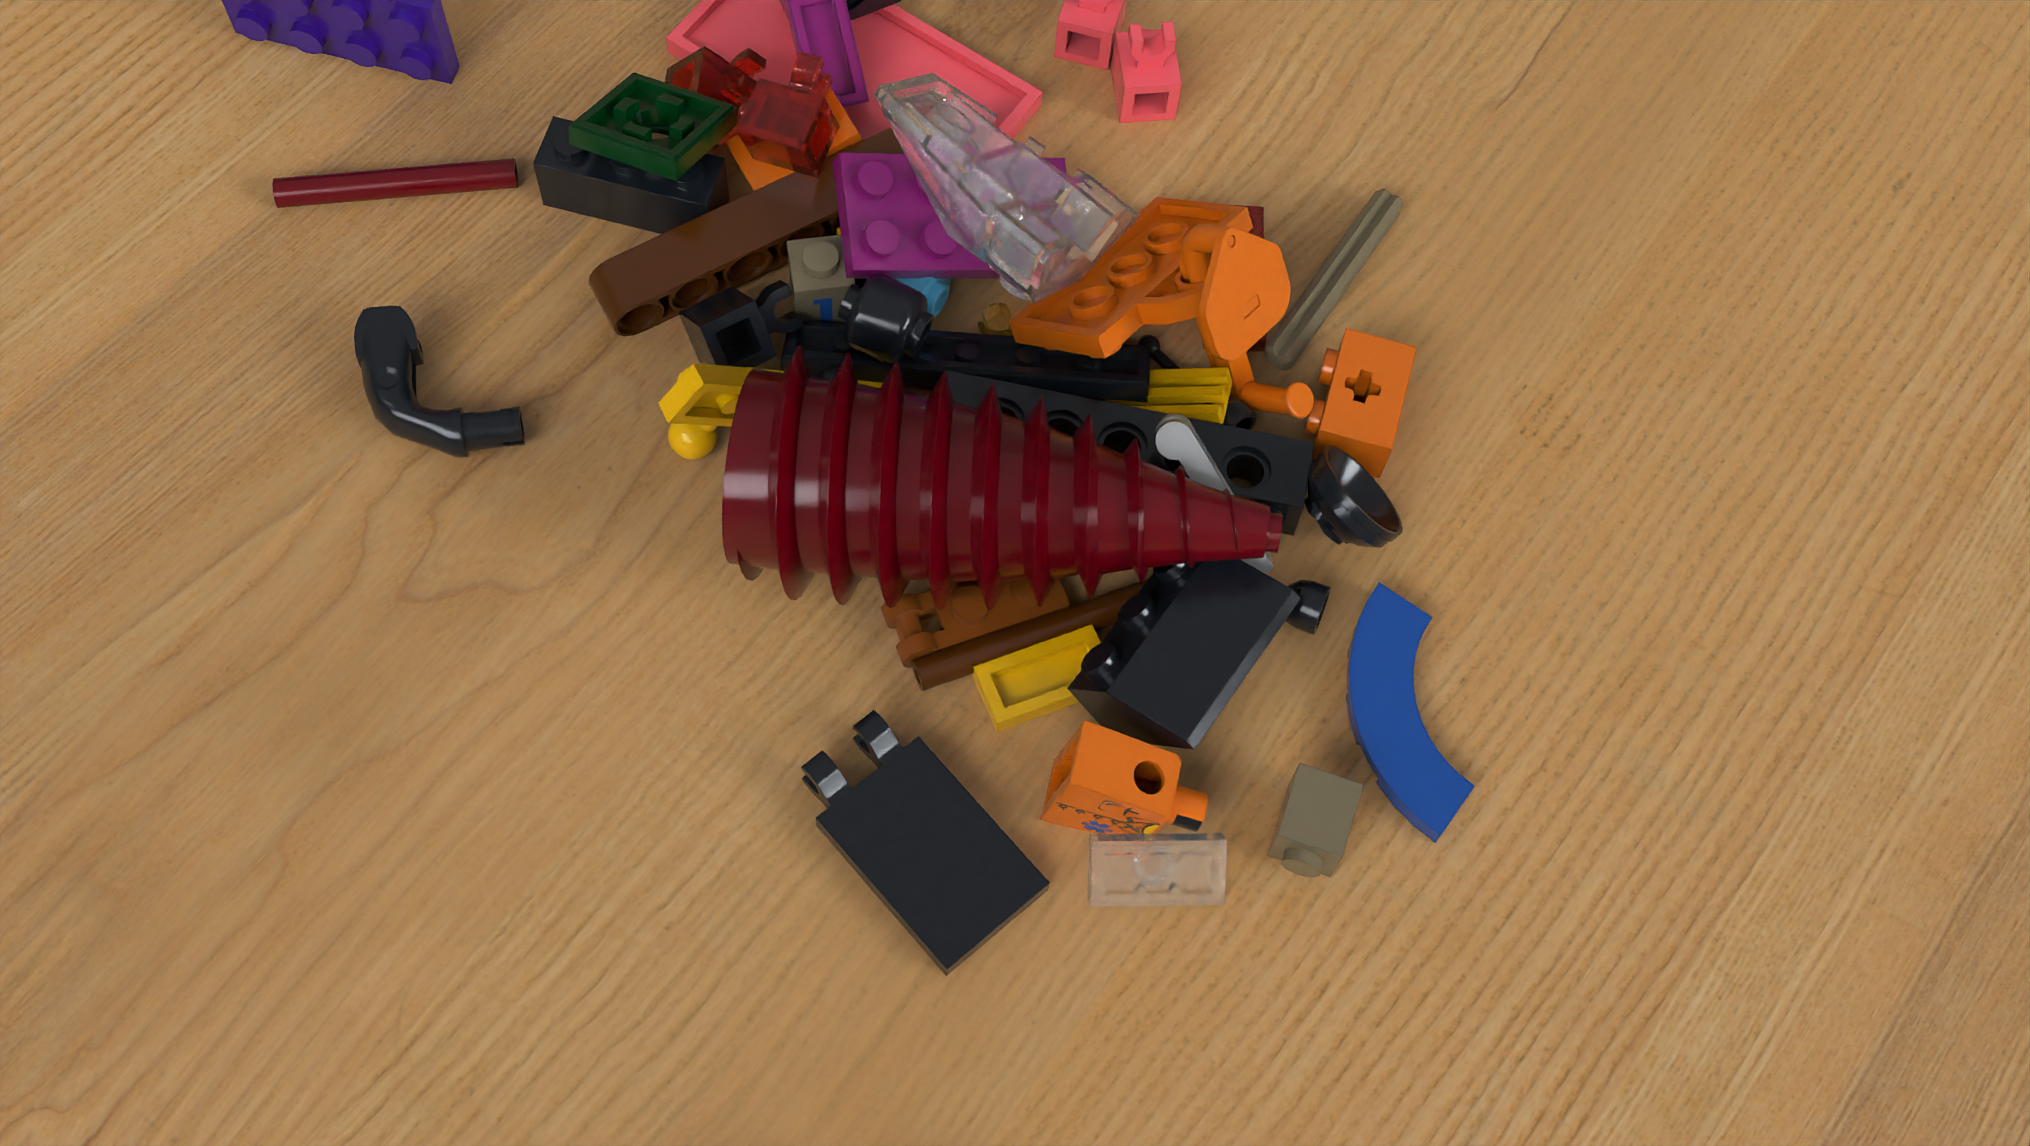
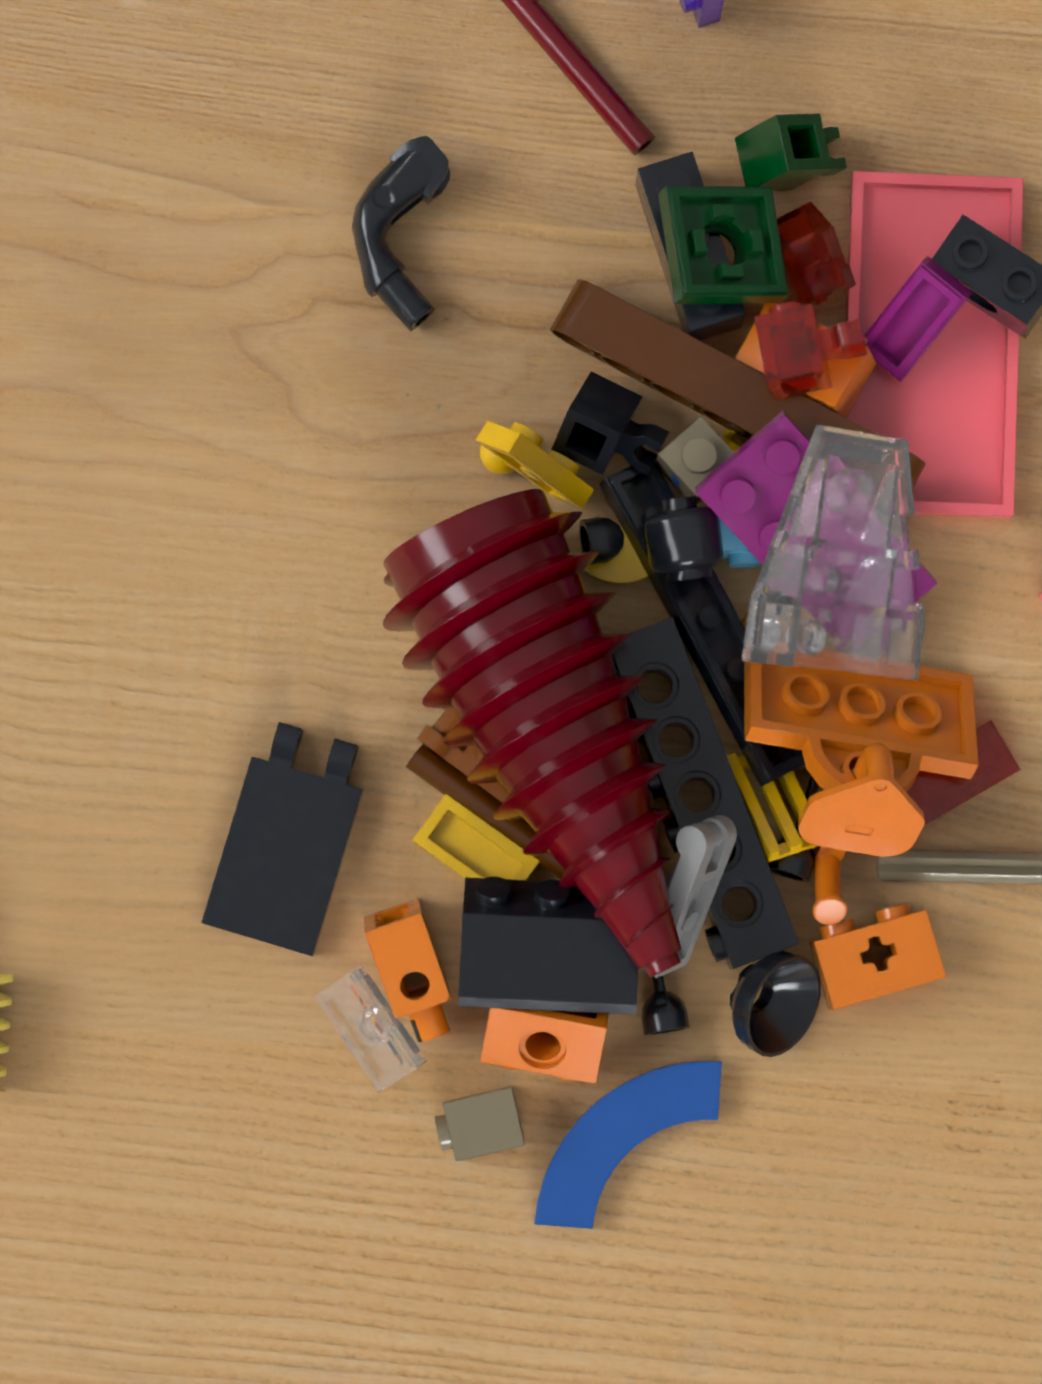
camera: 65 degrees right, 20 degrees up
none -> orange brick [480,1008,609,1084]
none -> dark green brick [735,113,847,191]

